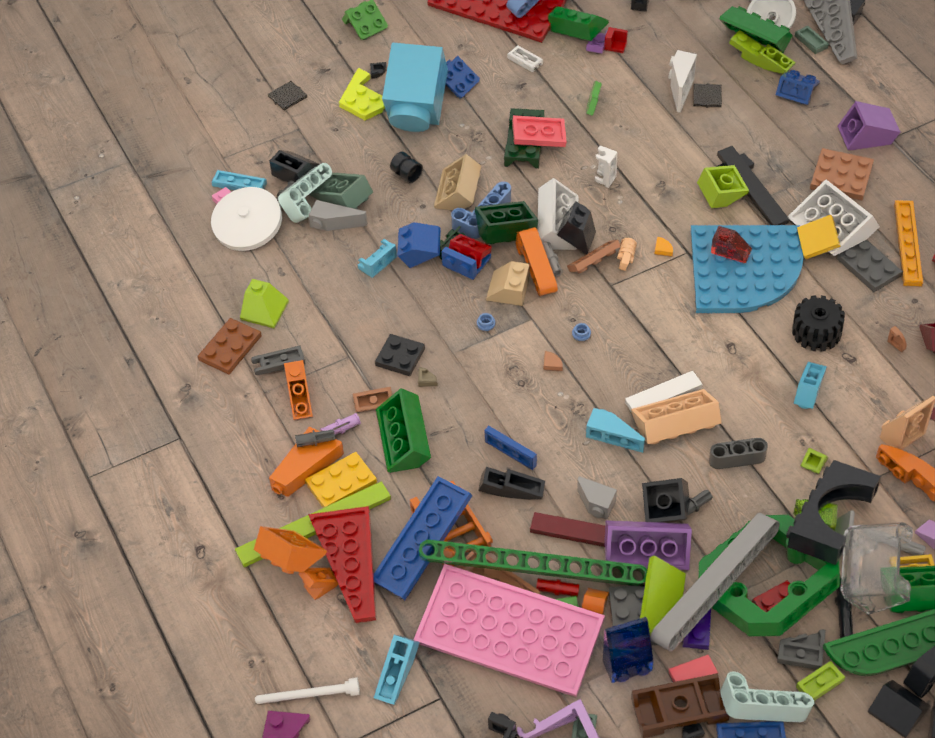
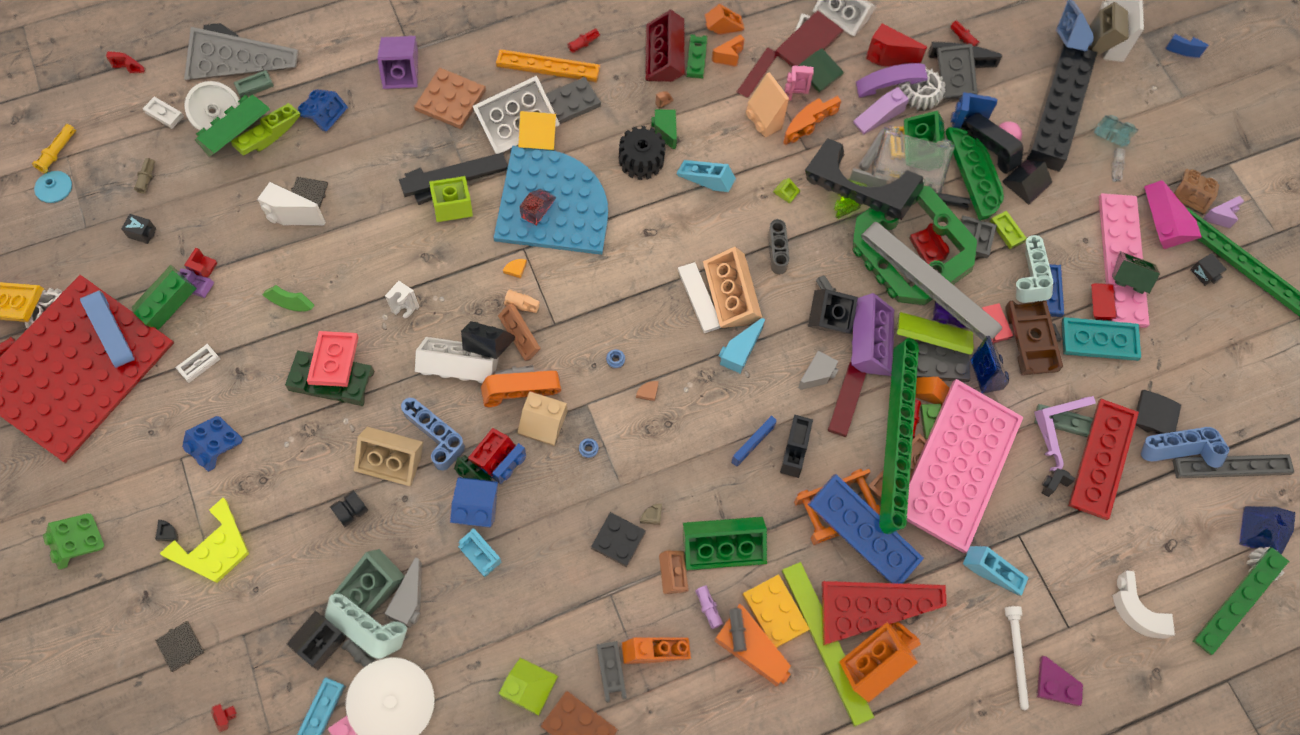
camera: 90 degrees left, 15 degrees up
medium azure container [382,42,448,132] -> none
dark green slope [475,201,538,244] -> none
none -> red tile [211,704,237,733]
none -> green slope [651,109,677,149]

